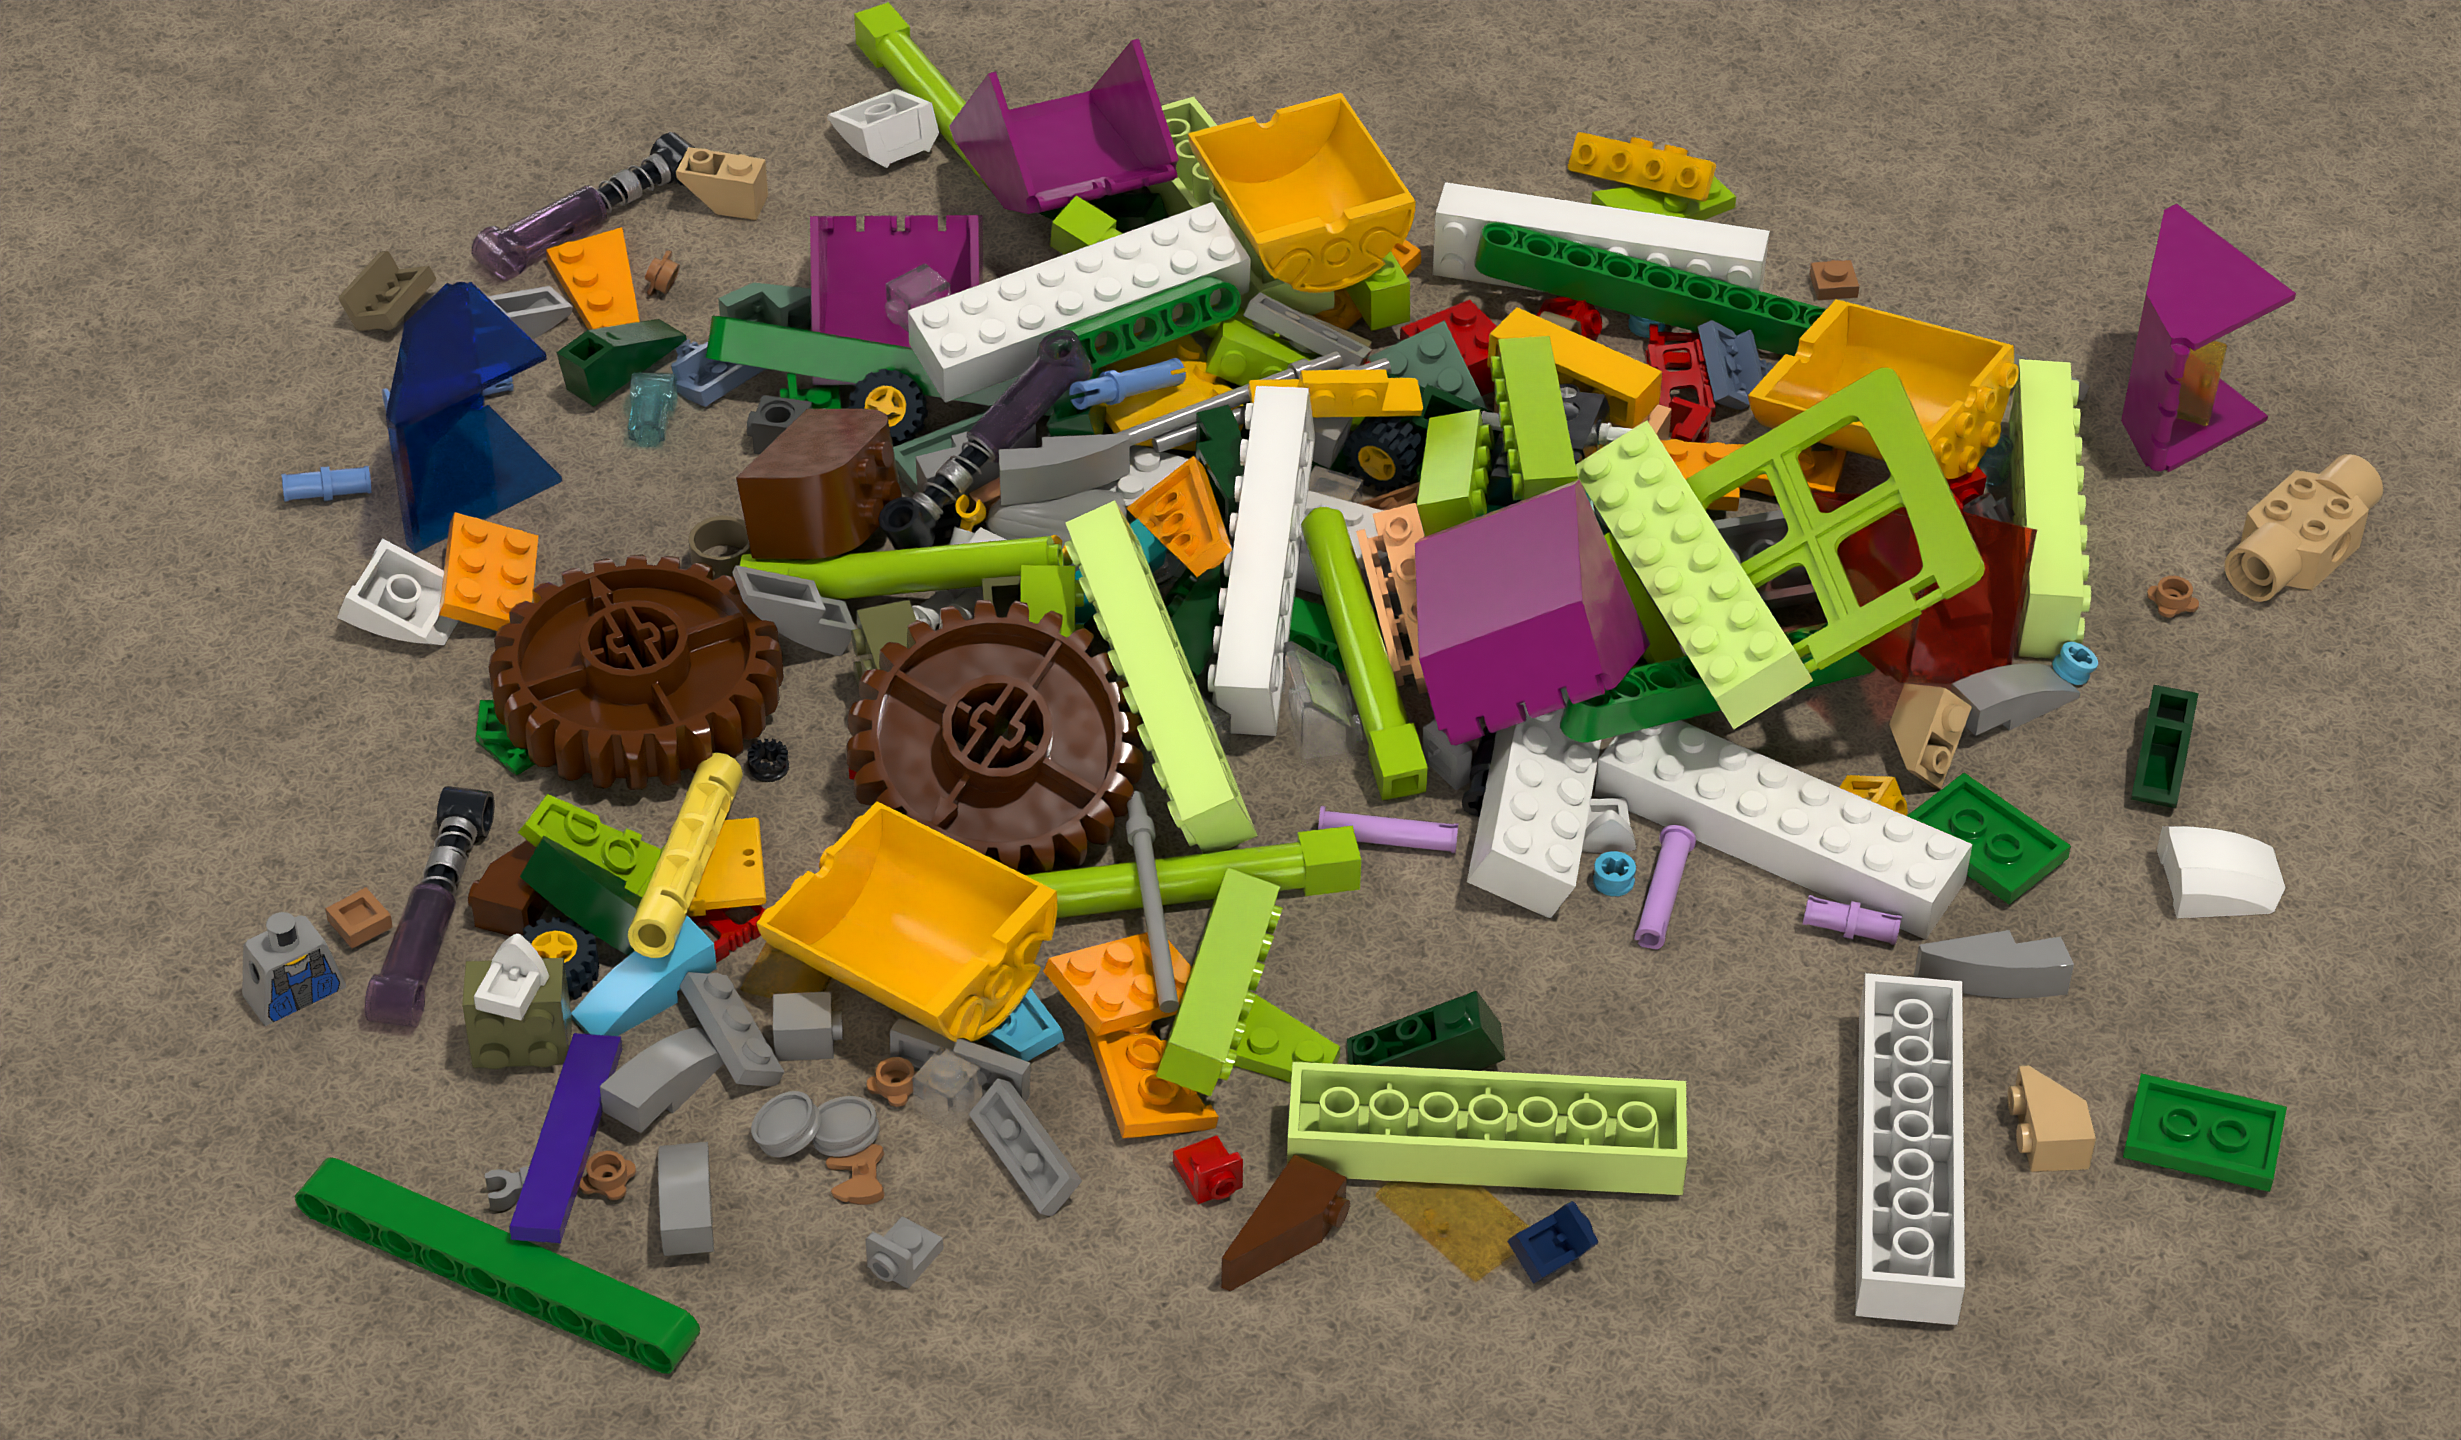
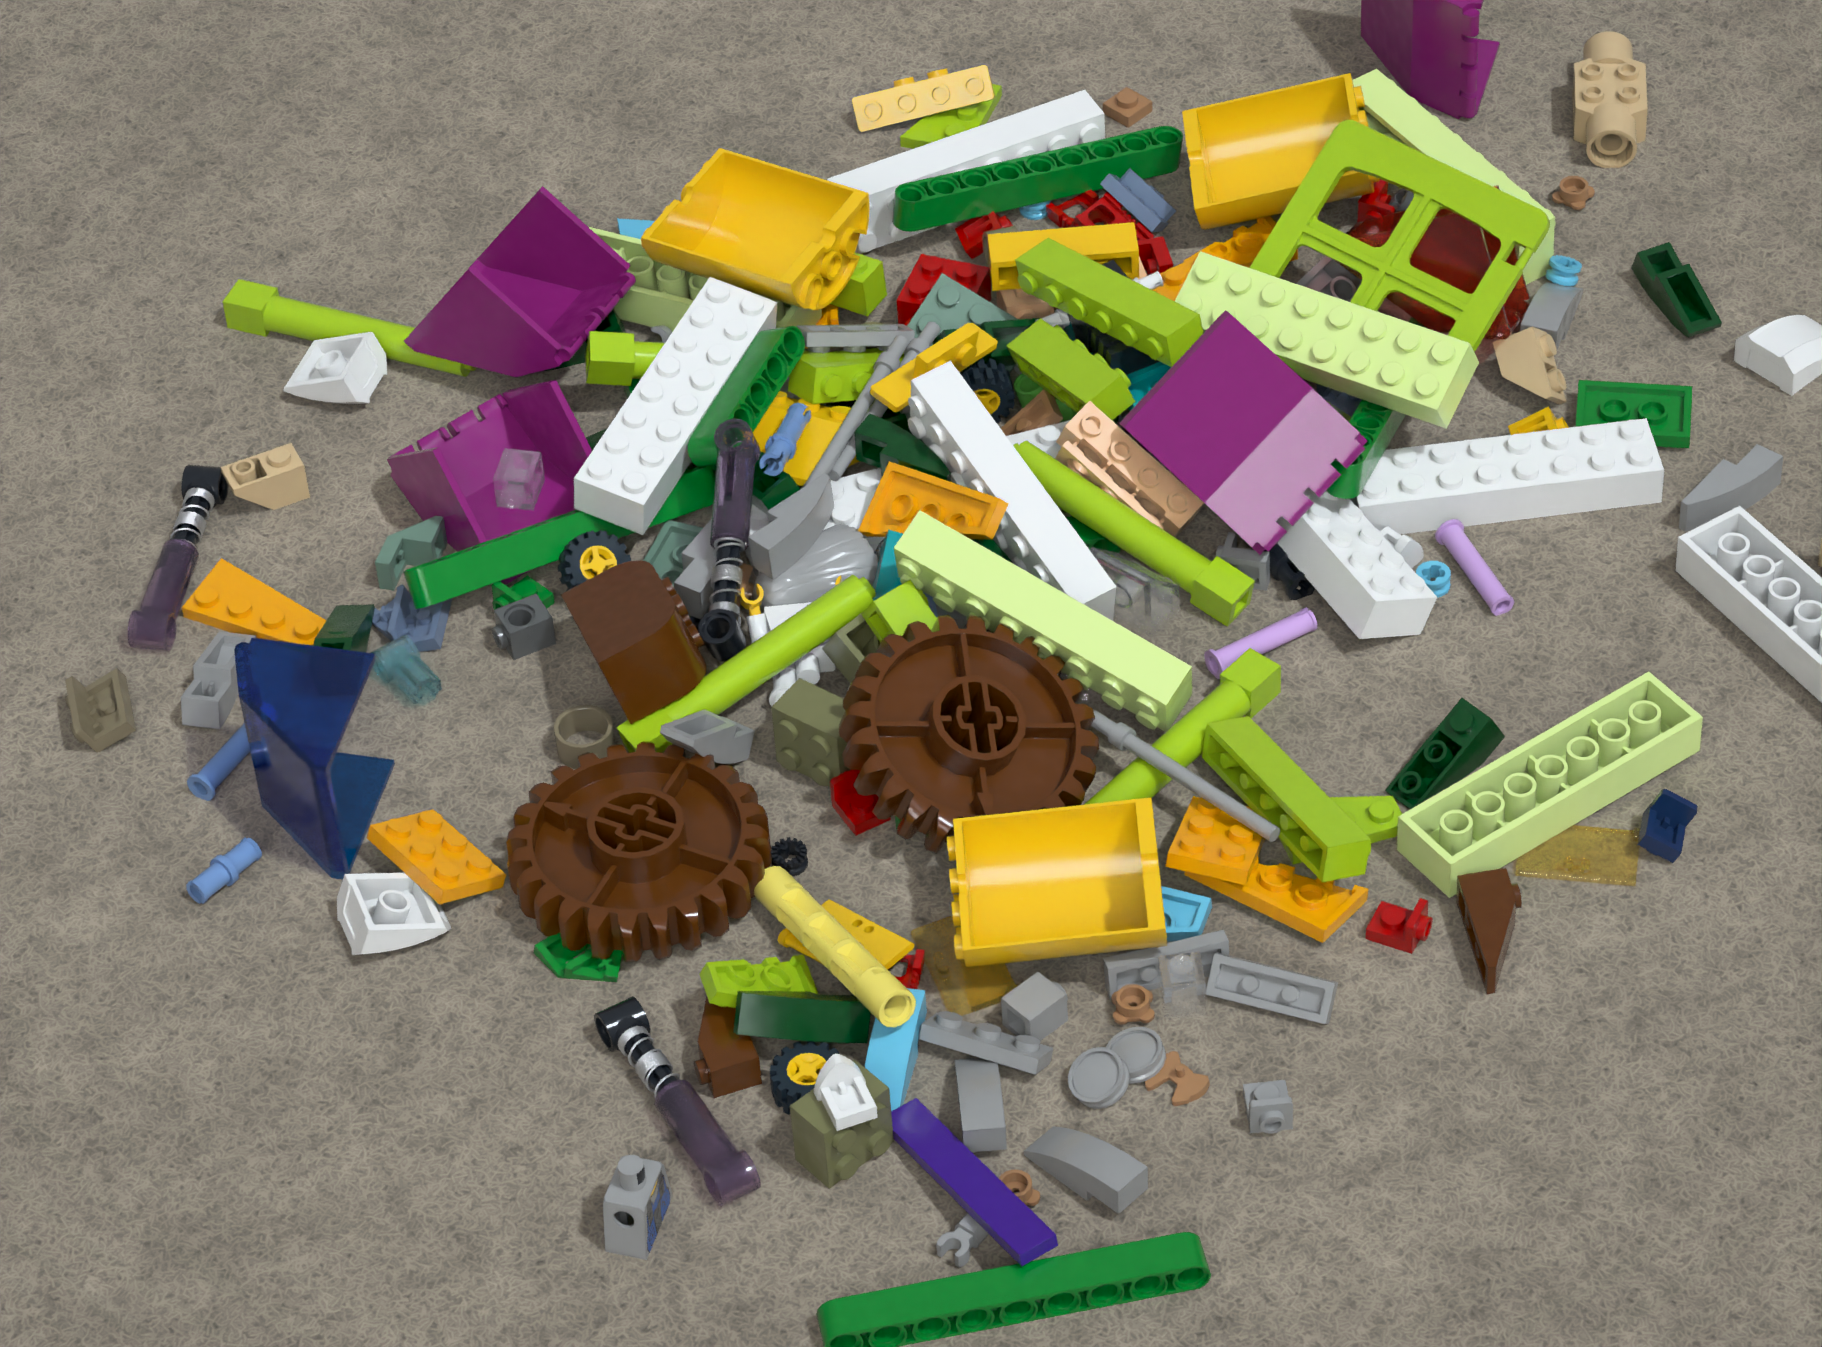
camera: 35 degrees left, 0 degrees up
medium nougat plate [325,887,393,949] -> none
medium nougat plate [645,250,680,296] -> none
lavender pin [1802,895,1902,945] -> none

